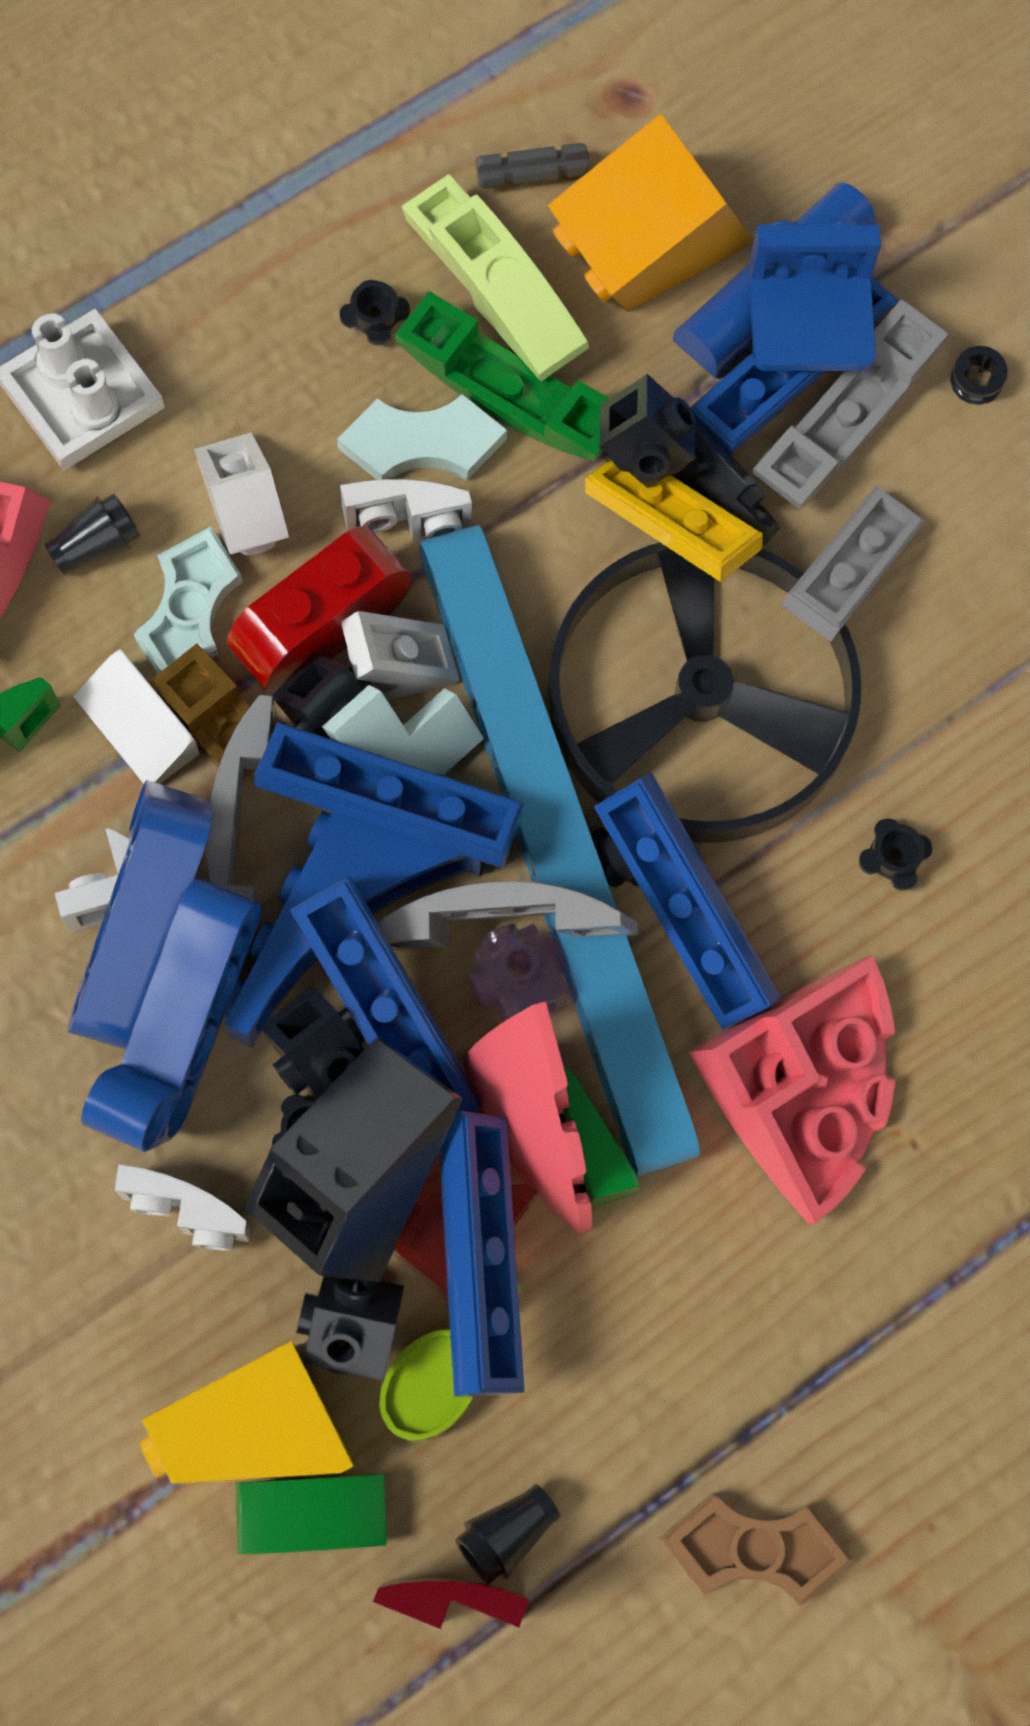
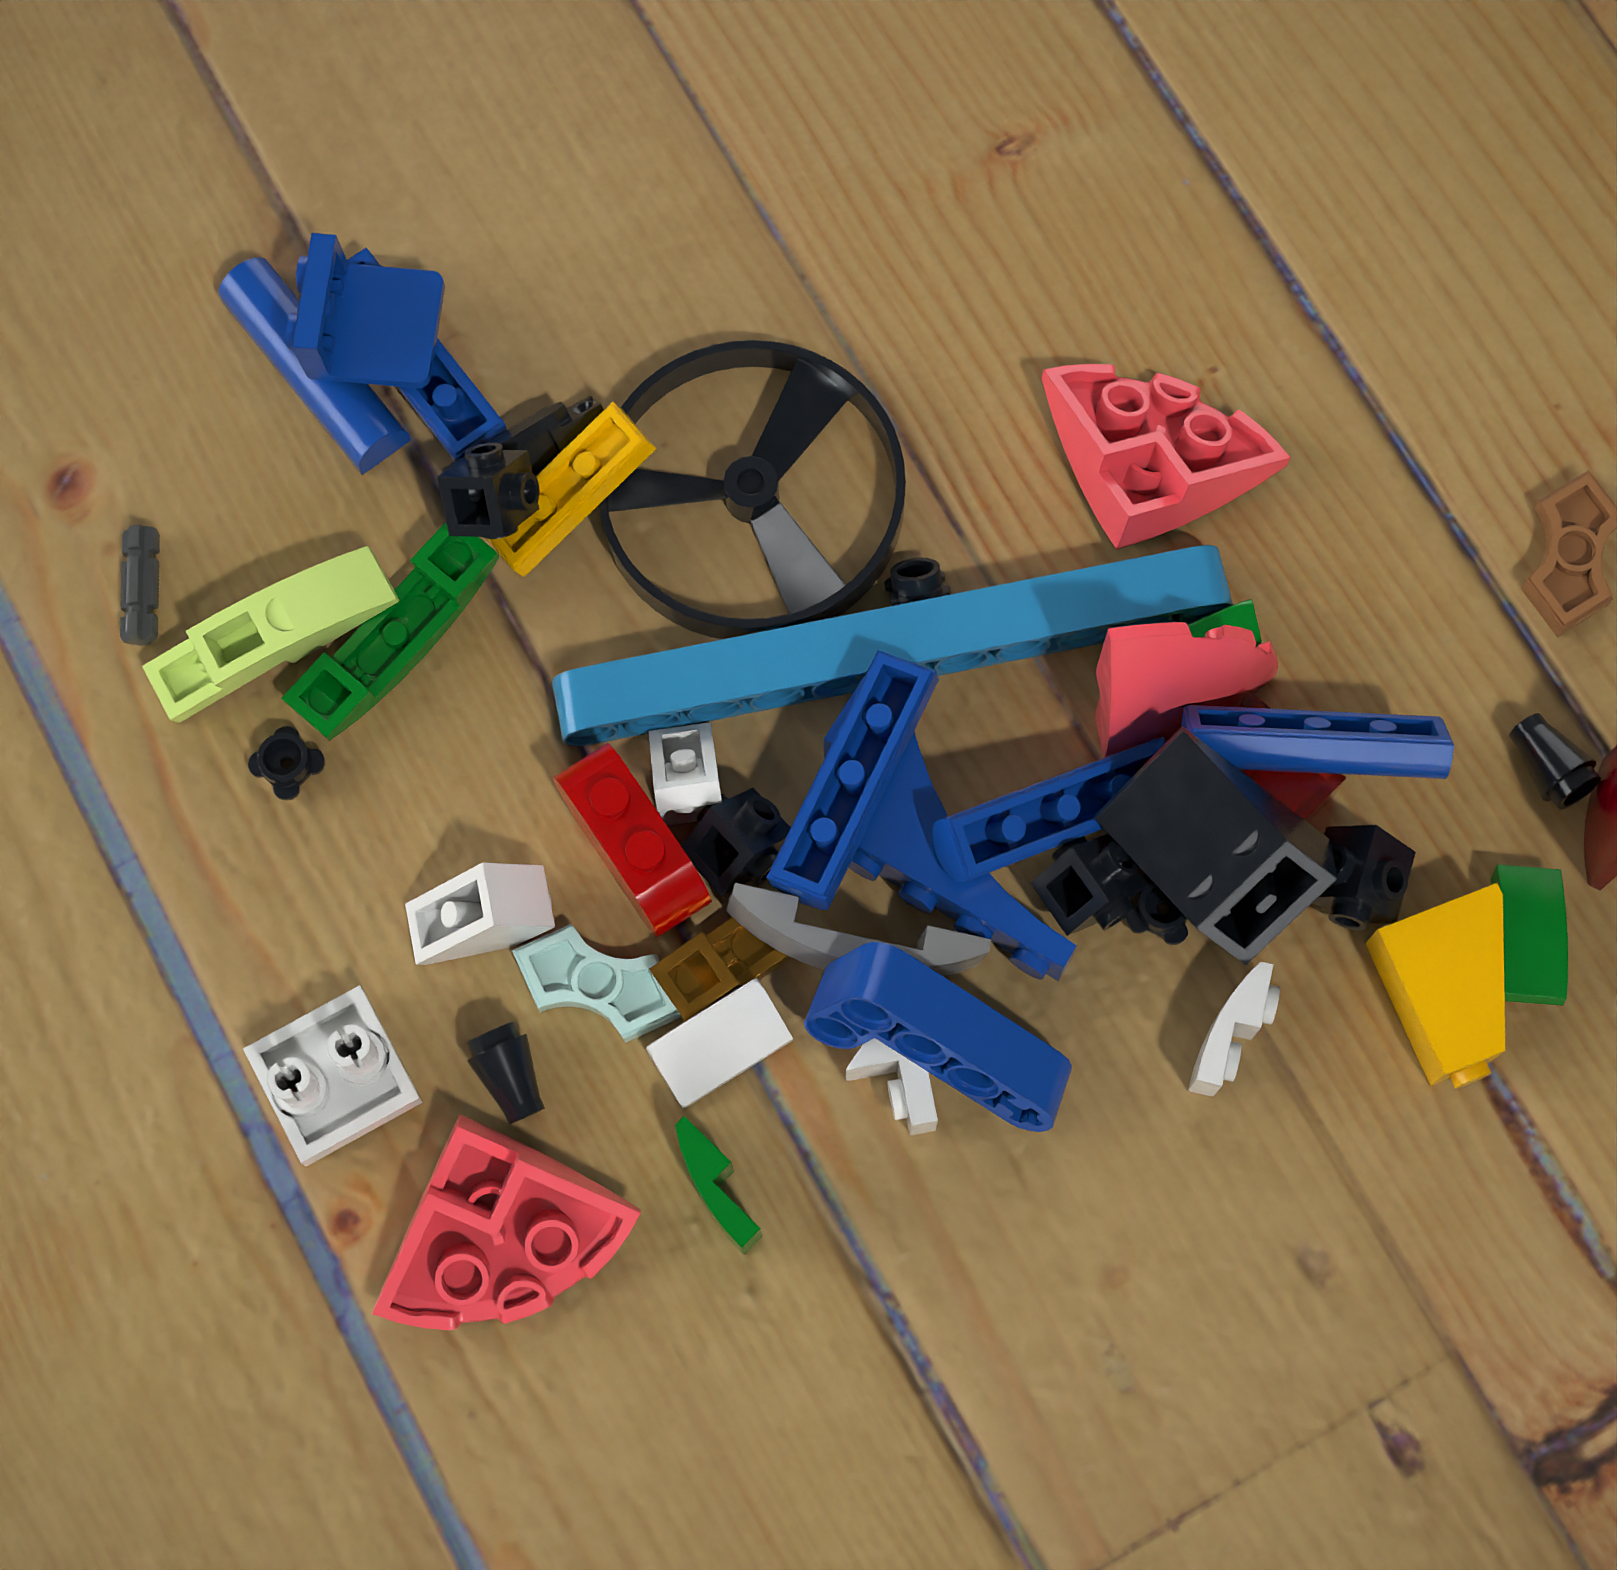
camera: 75 degrees left, 0 degrees up
blue beam [81,878,261,1152] -> none
light aqua tile [322,685,484,775] -> none
light aqua tile [337,394,507,480] -> none
white slope [340,479,472,541] -> none
light grey slope [377,881,637,951] -> none
lime piece [379,1284,523,1442] -> none
clear purple brick [469,923,569,1023] -> none
light orange slope [547,113,754,312] -> none
blue brick [594,772,782,1030] -> none
light grey slope [752,299,949,509] -> none
light grey tile [781,485,925,642] -> none
black plate [859,818,933,891] -> none
black bush [950,346,1008,405] -> none

